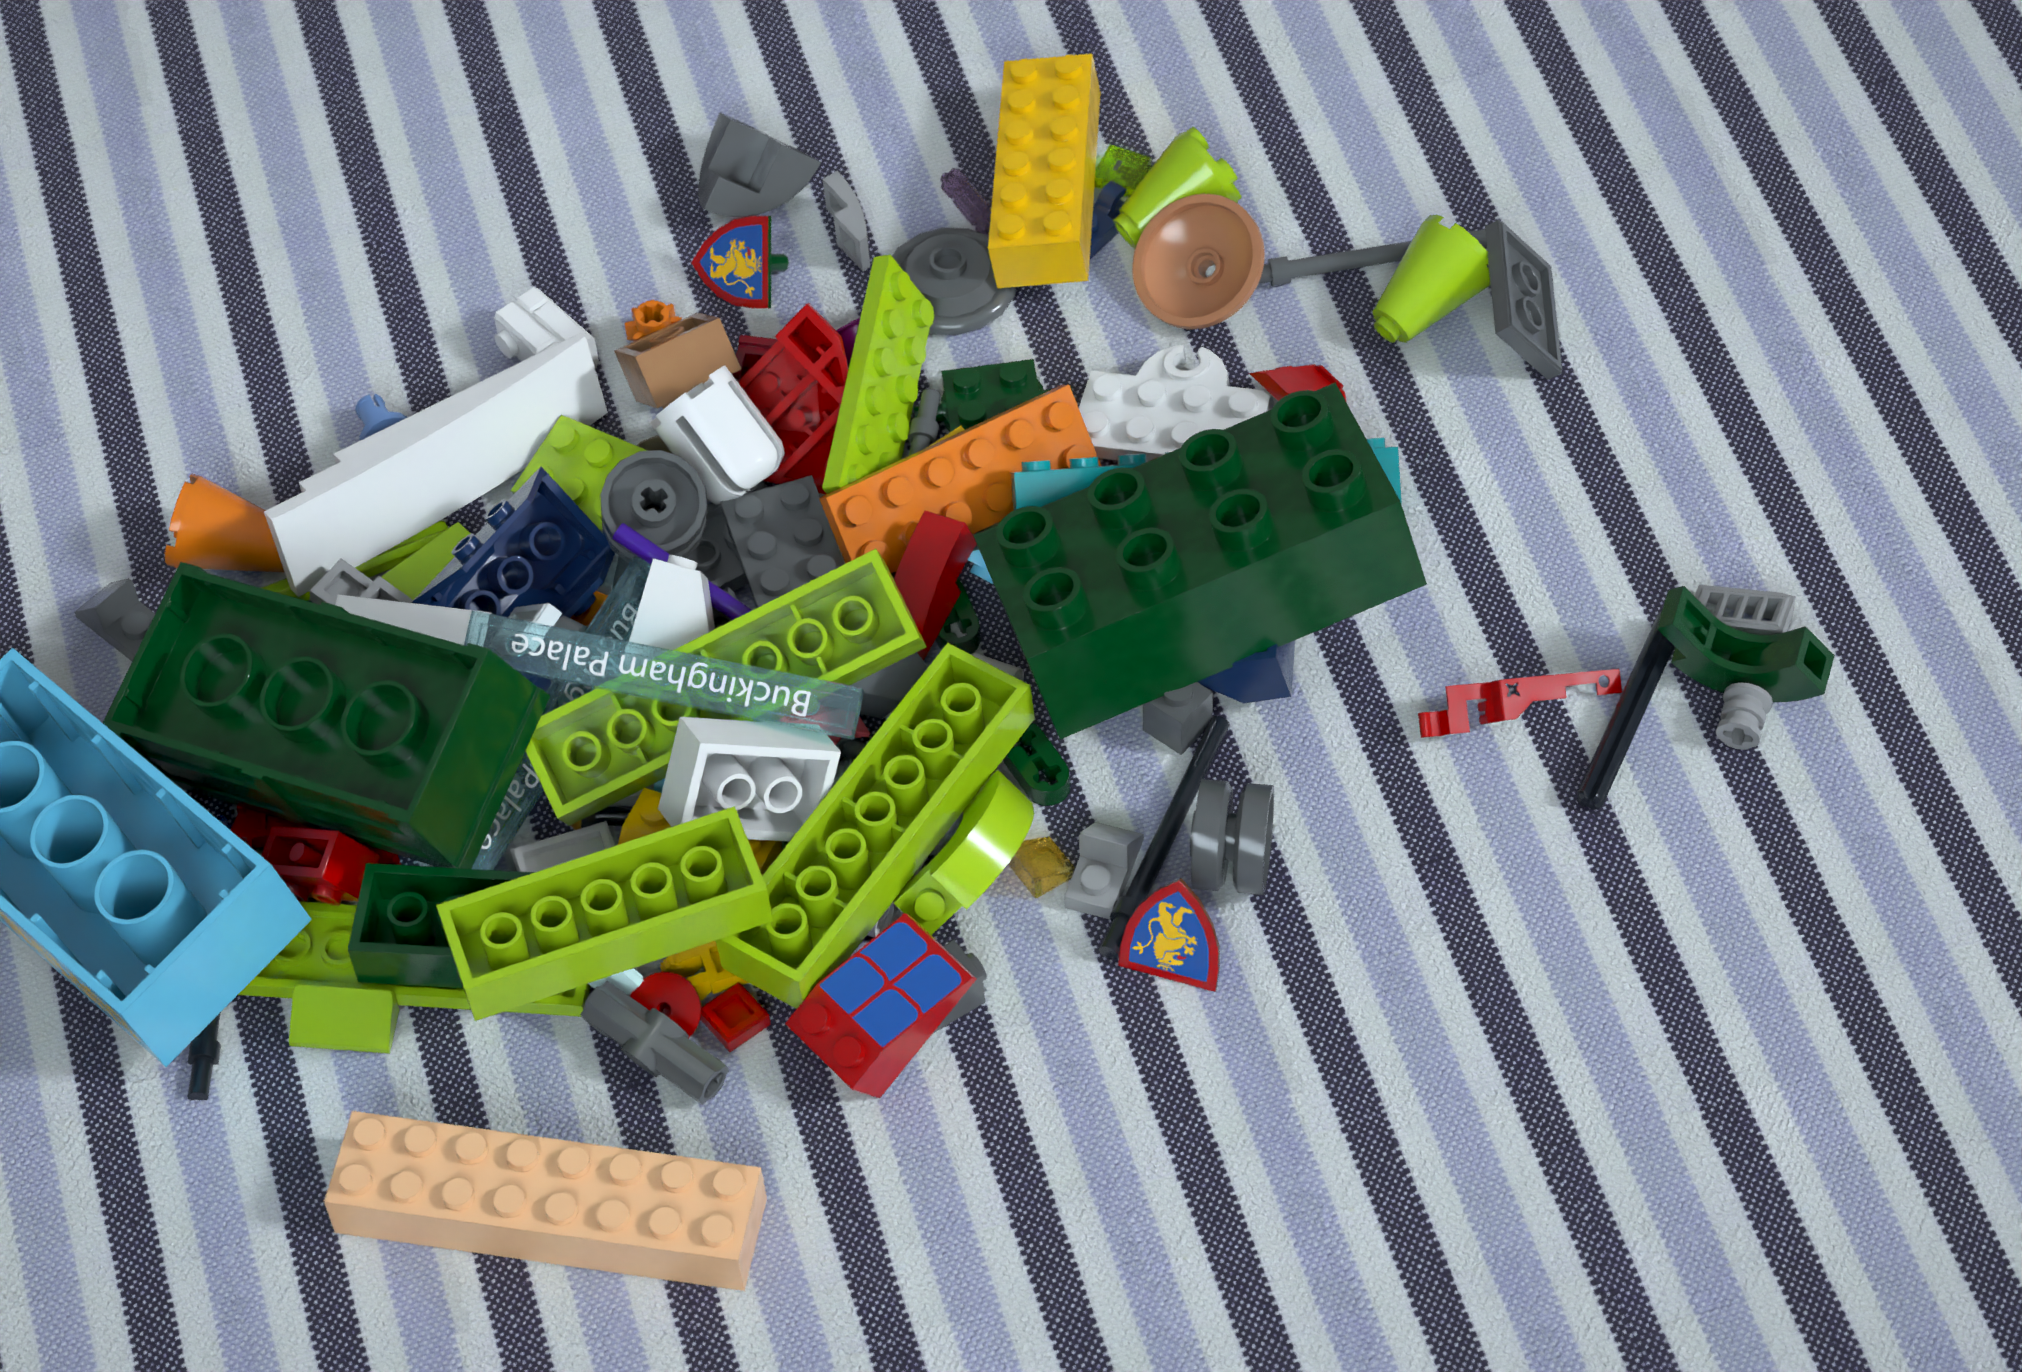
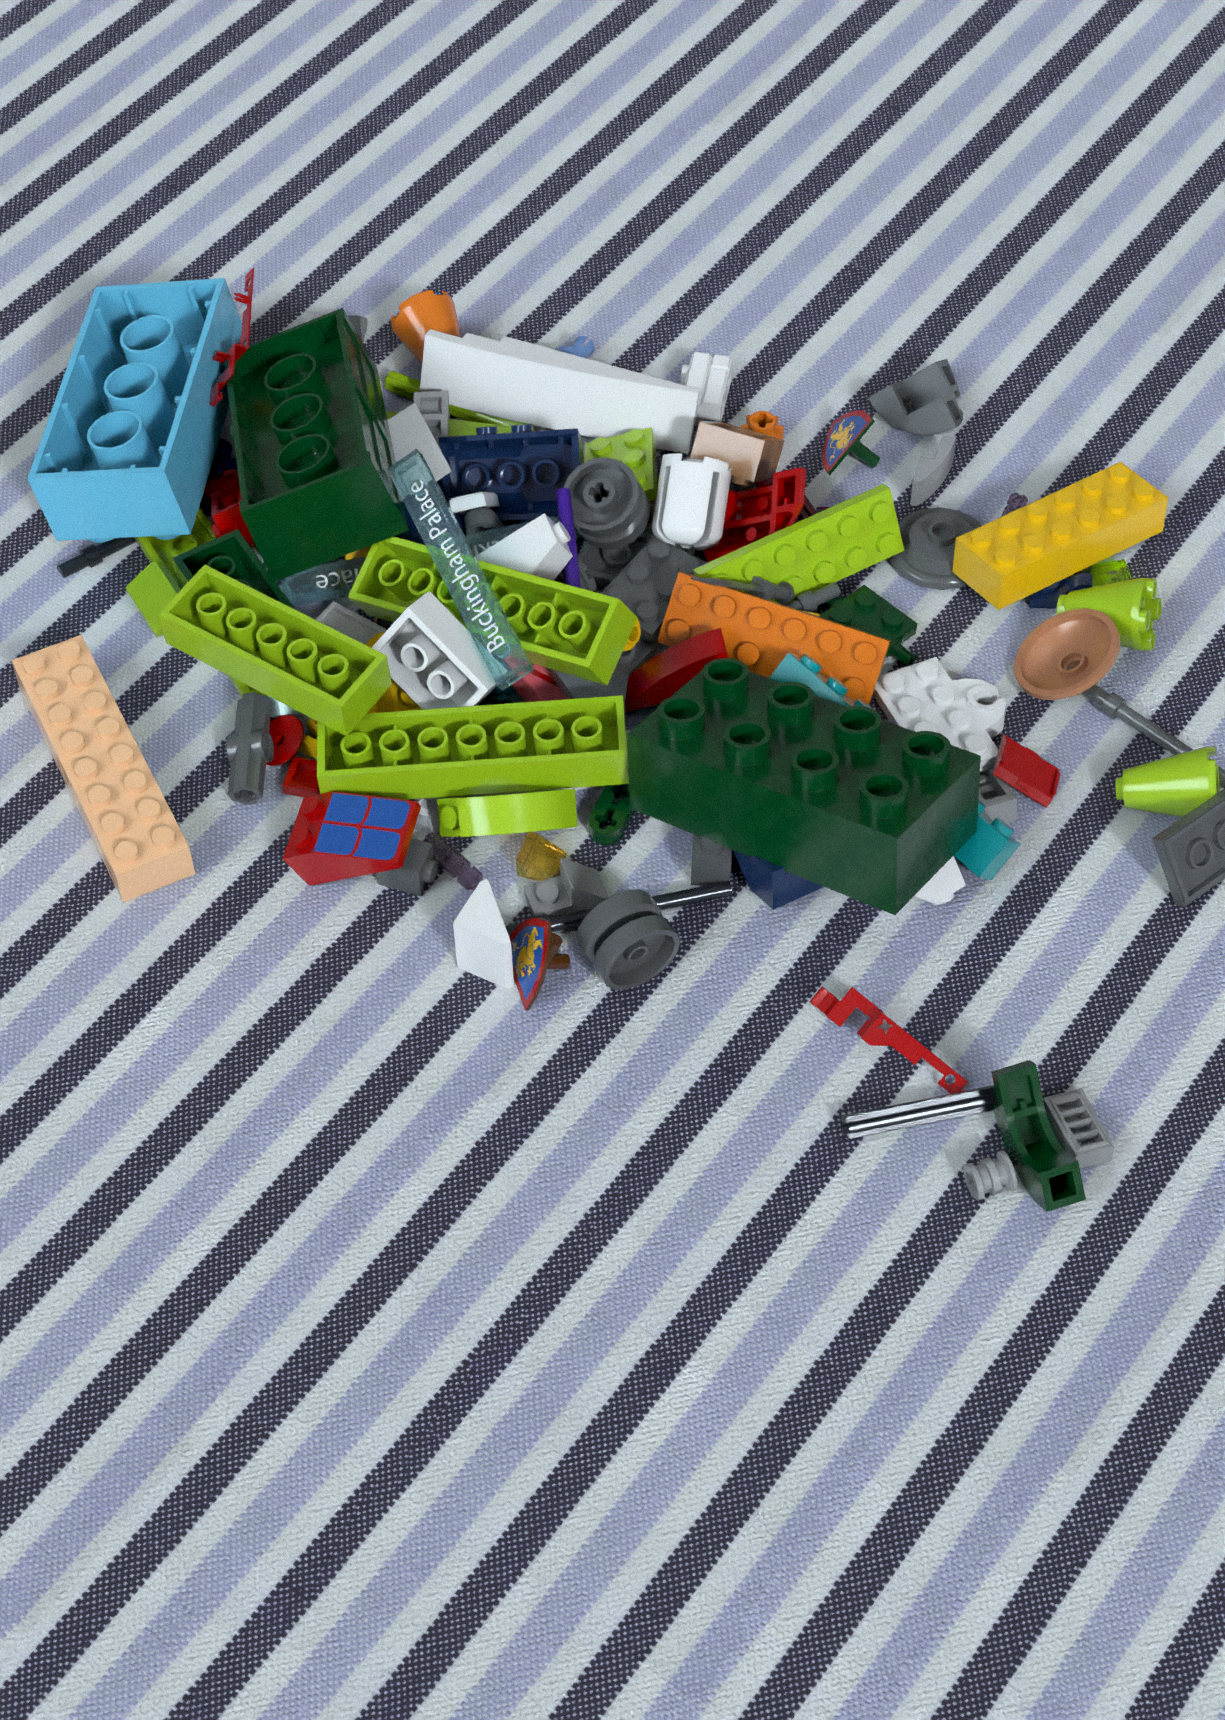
camera: 50 degrees right, 0 degrees up
none -> red piece [209,268,254,407]
none -> clear purple axle [423,832,484,891]
none -> white slope [453,879,514,989]
none -> dark grey sword [691,576,795,604]

